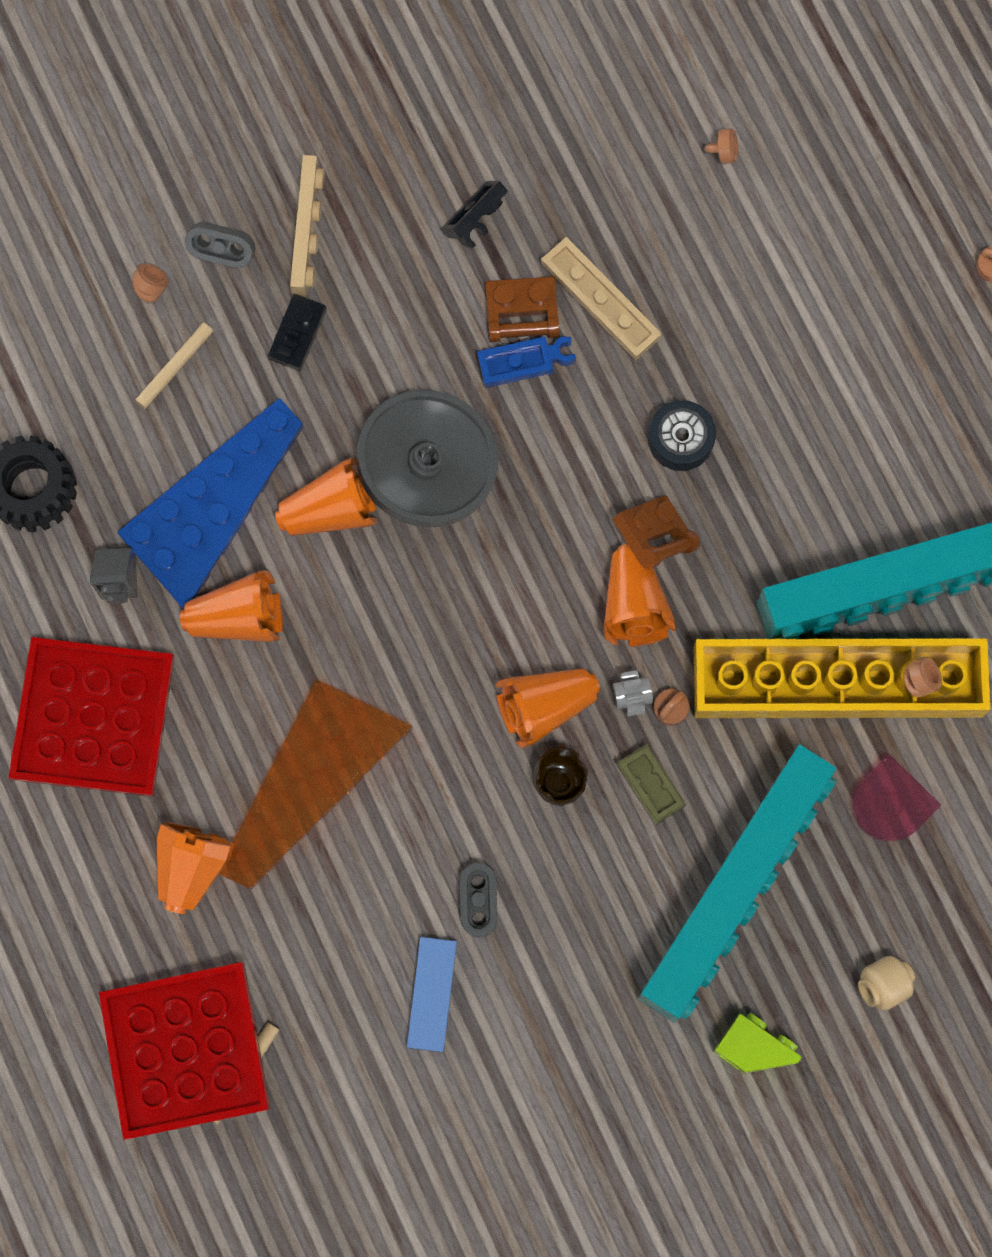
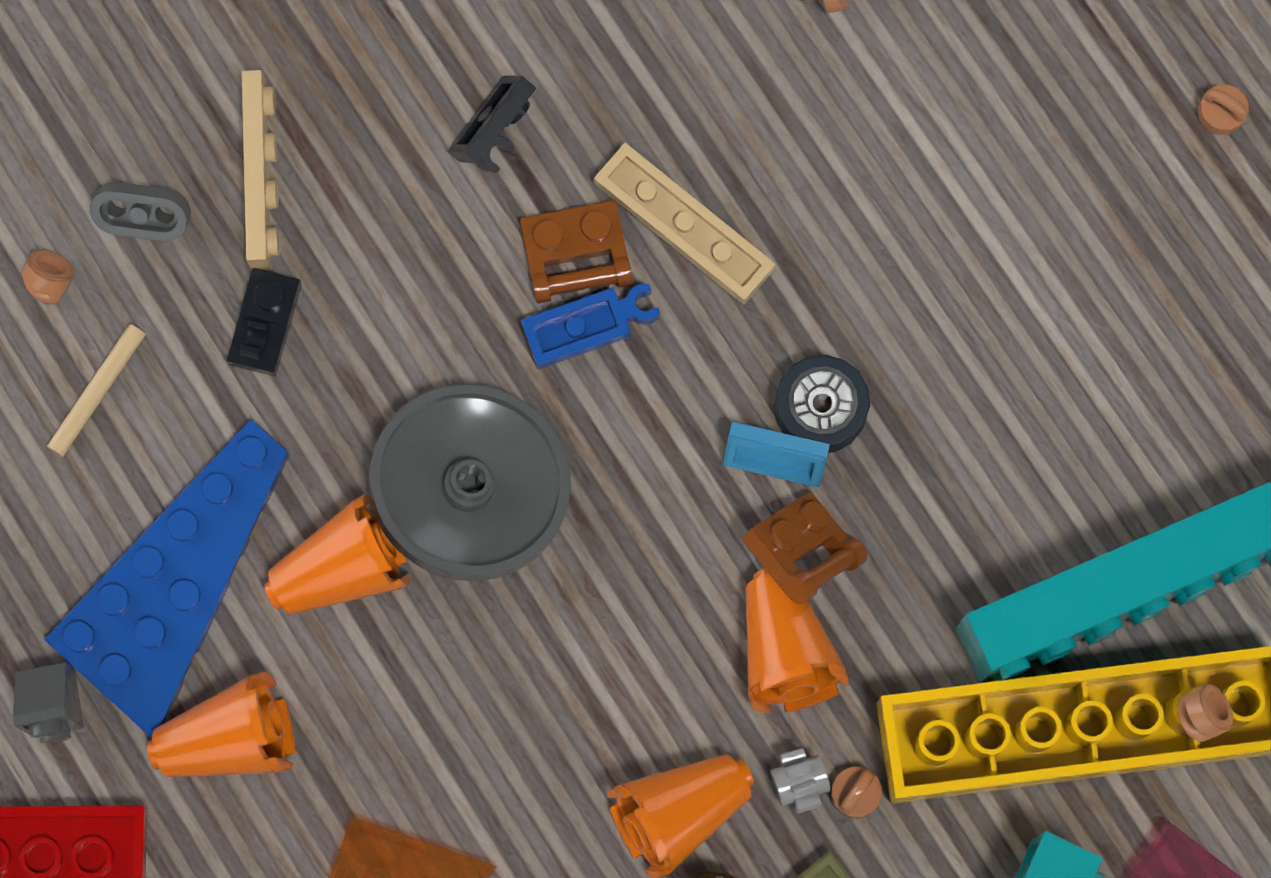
camera: 10 degrees left, 0 degrees up
none -> dark azure tile [723,421,830,487]

